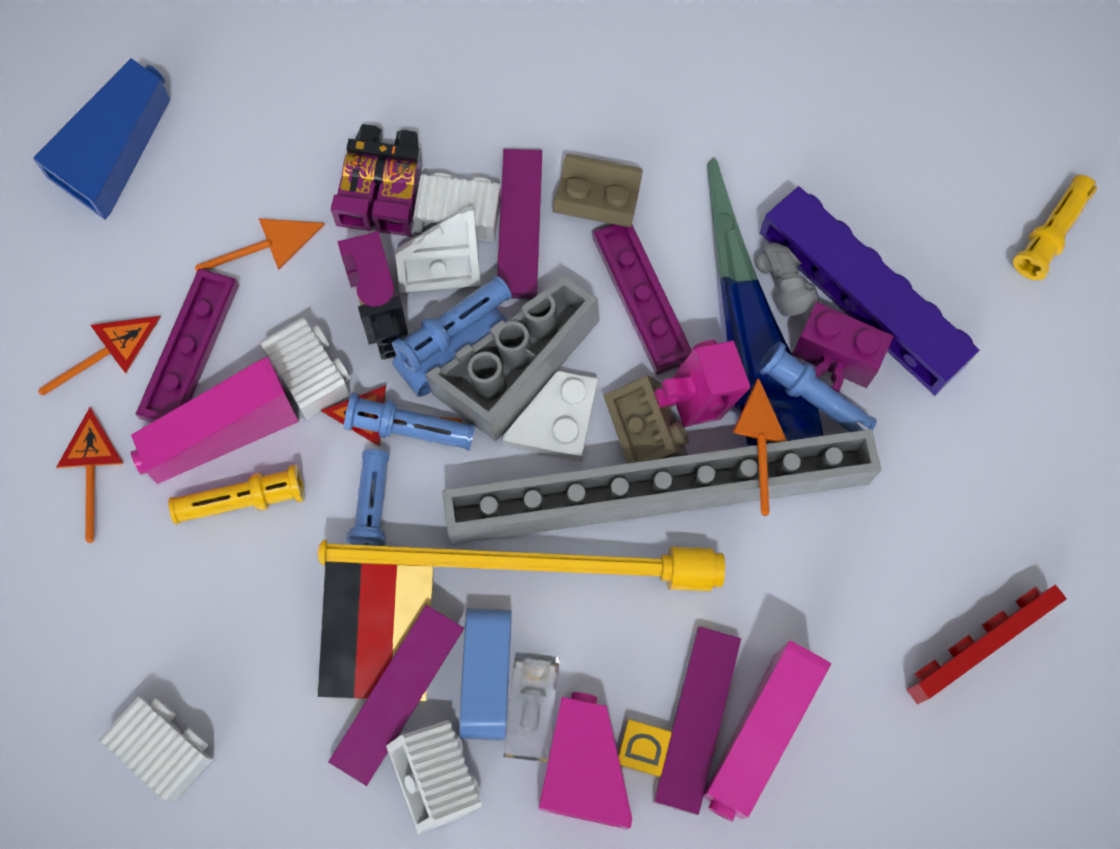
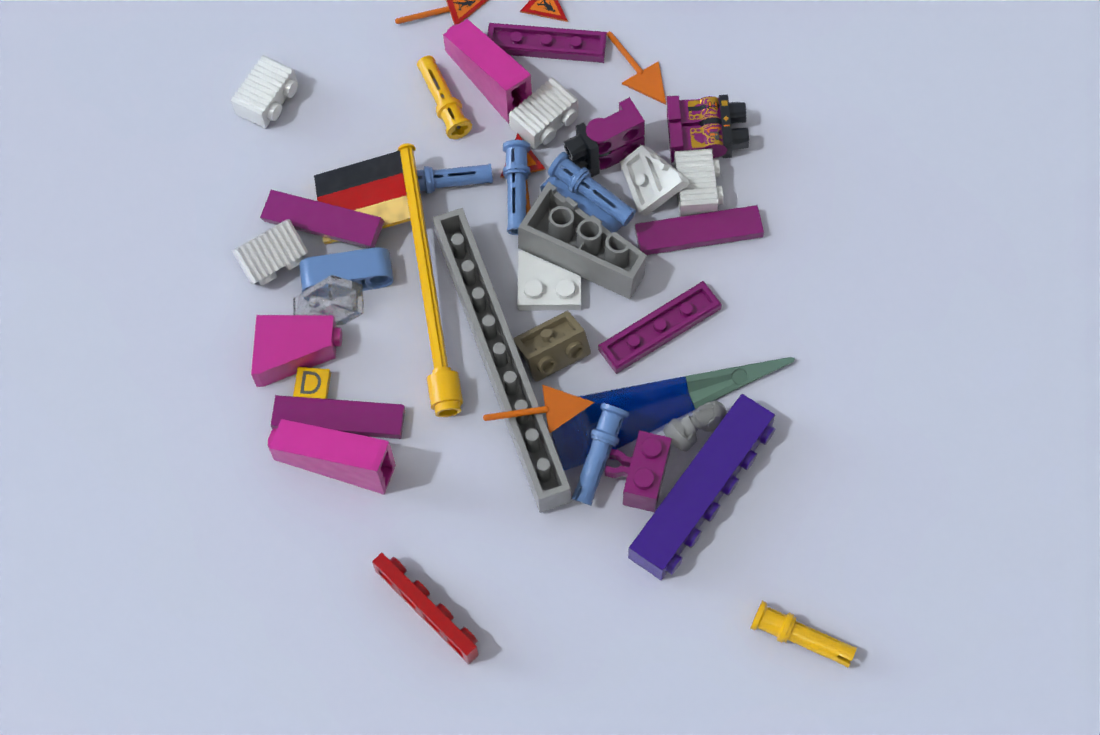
camera: 85 degrees right, 5 degrees down
dark tan bracket [553,153,643,228] -> none
dark pink brick [654,340,750,427] -> none

